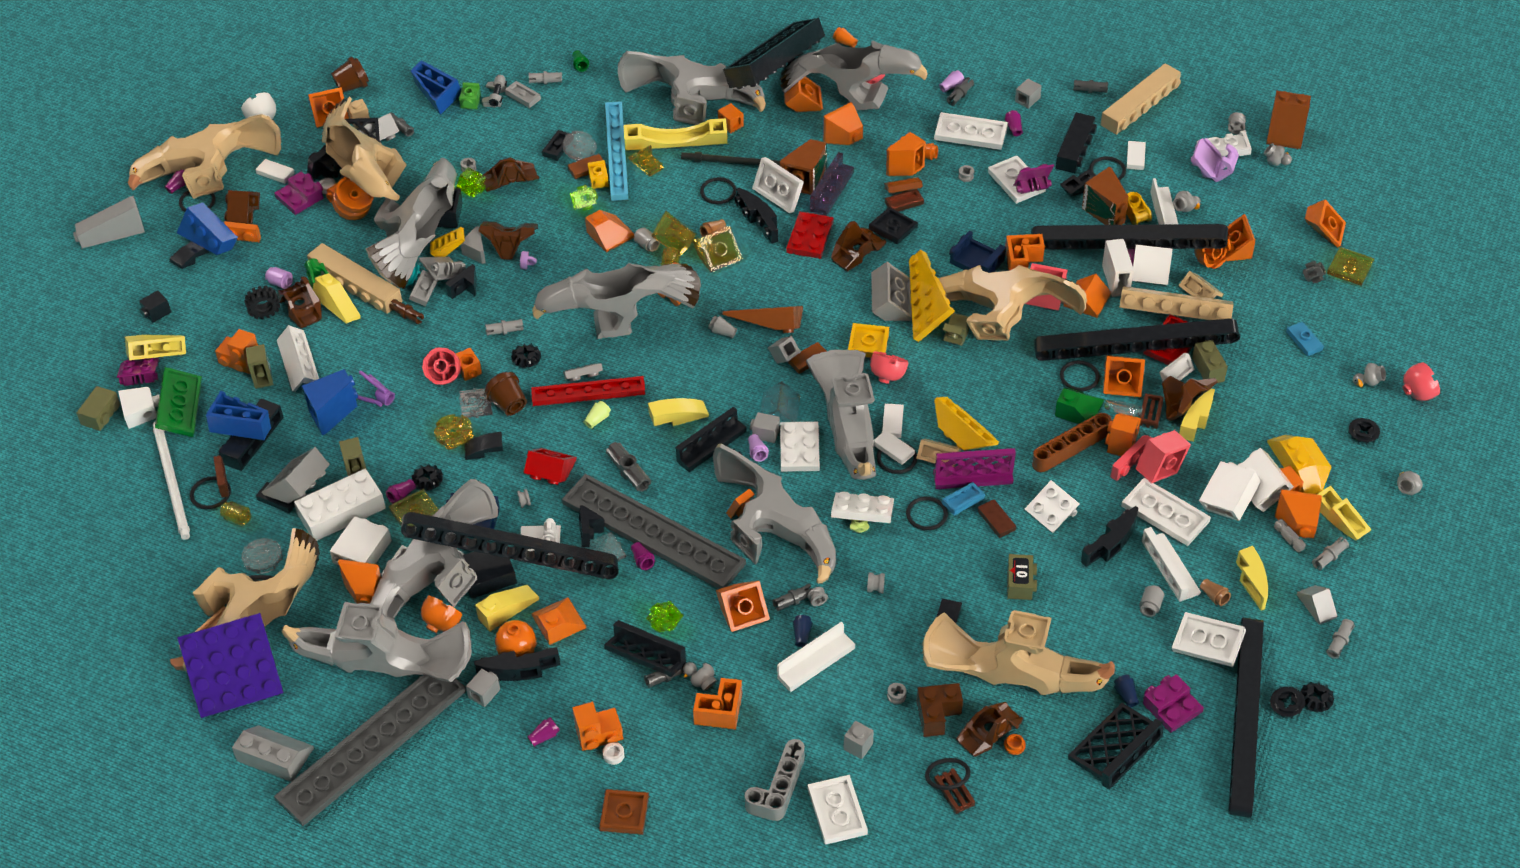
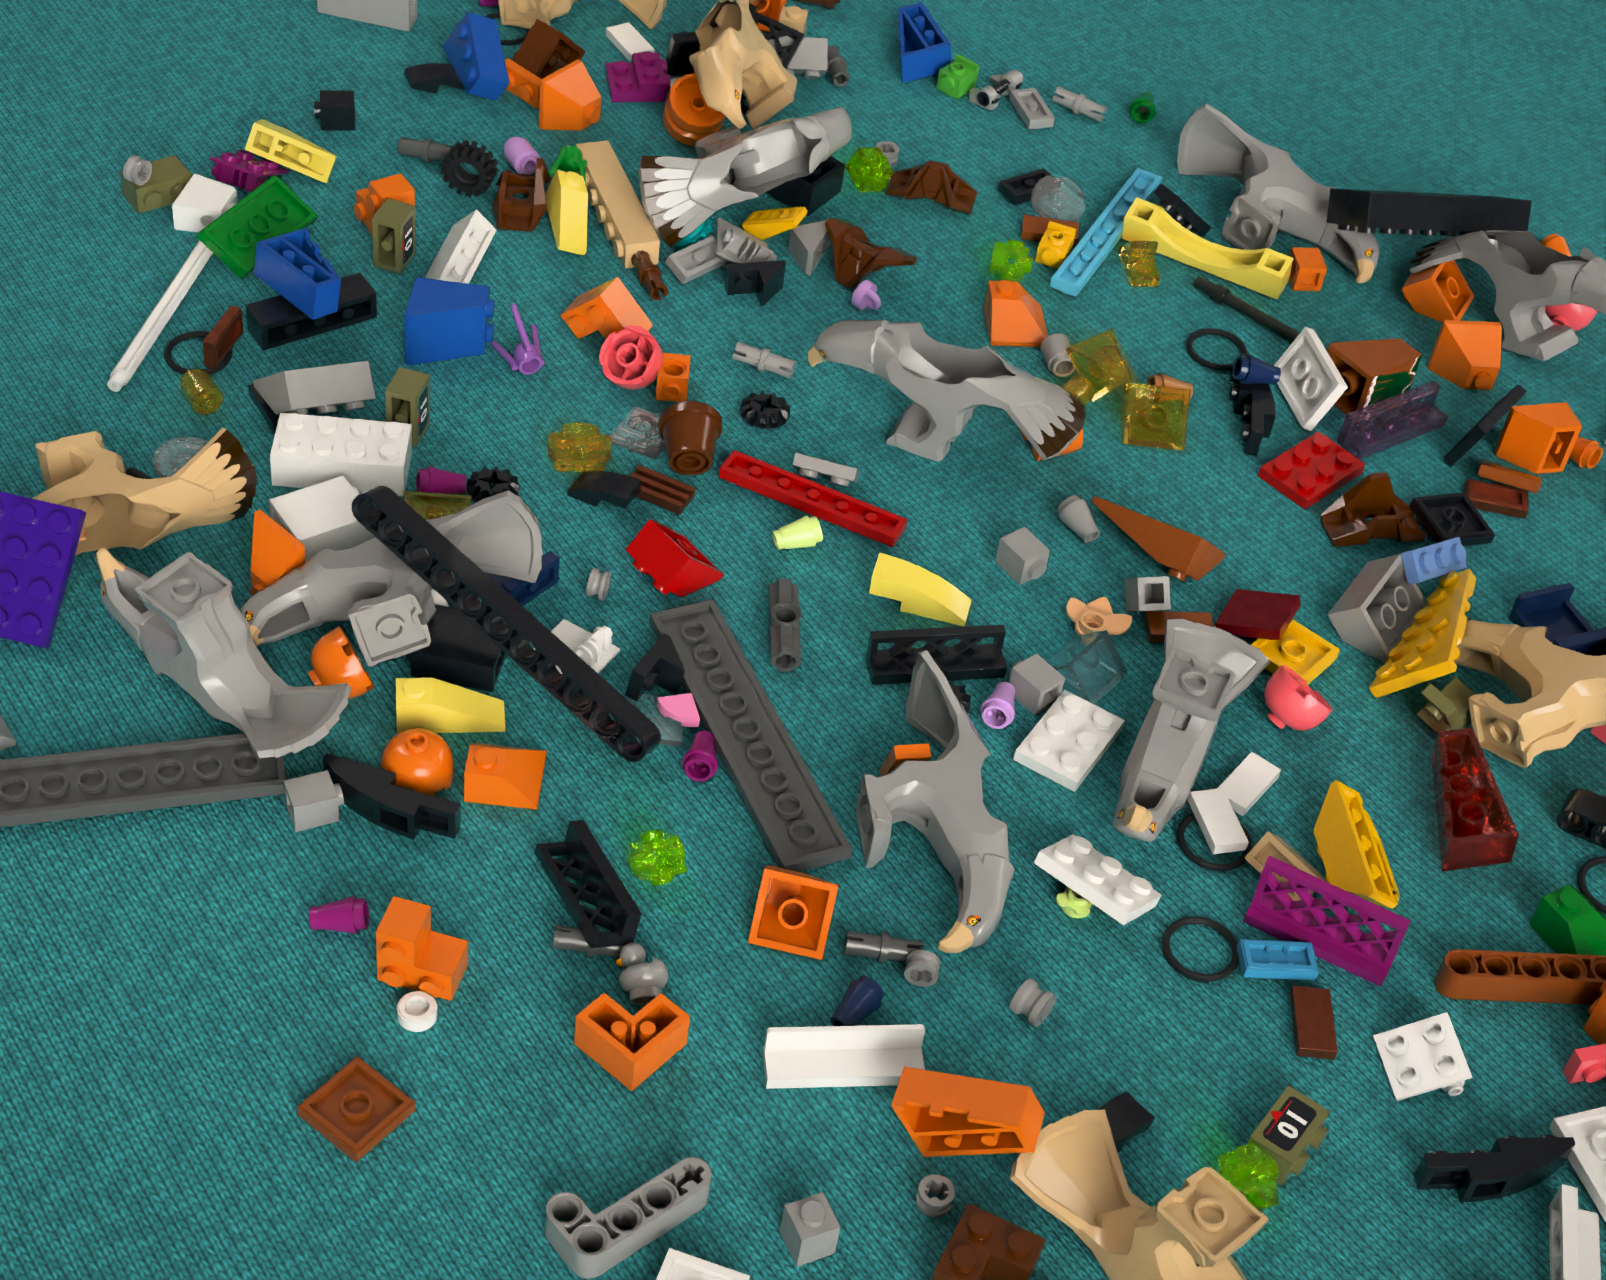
camera: 25 degrees right, 5 degrees down
none -> light grey bush [123,155,152,186]
none -> dark grey pin [398,137,454,162]
none -> orange slope [538,59,601,131]
none -> orange brick [560,276,653,340]
none -> copper tile [629,465,696,515]
none -> bright pink tile [657,693,700,727]
none -> orange wedge [891,1067,1045,1157]
none -> light grey brick [995,527,1050,585]
none -> light nougat plate [1066,597,1132,642]
none -> black wing [1154,183,1211,237]
none -> dark red tile [1215,589,1301,640]
none -> clear neon green brick [1218,1143,1279,1211]
none -> dark blue cone [1233,354,1281,385]
none -> medium blue plate [1401,537,1467,585]
none -> clear red wedge [1432,728,1519,871]
none -> black tile [1443,384,1527,467]

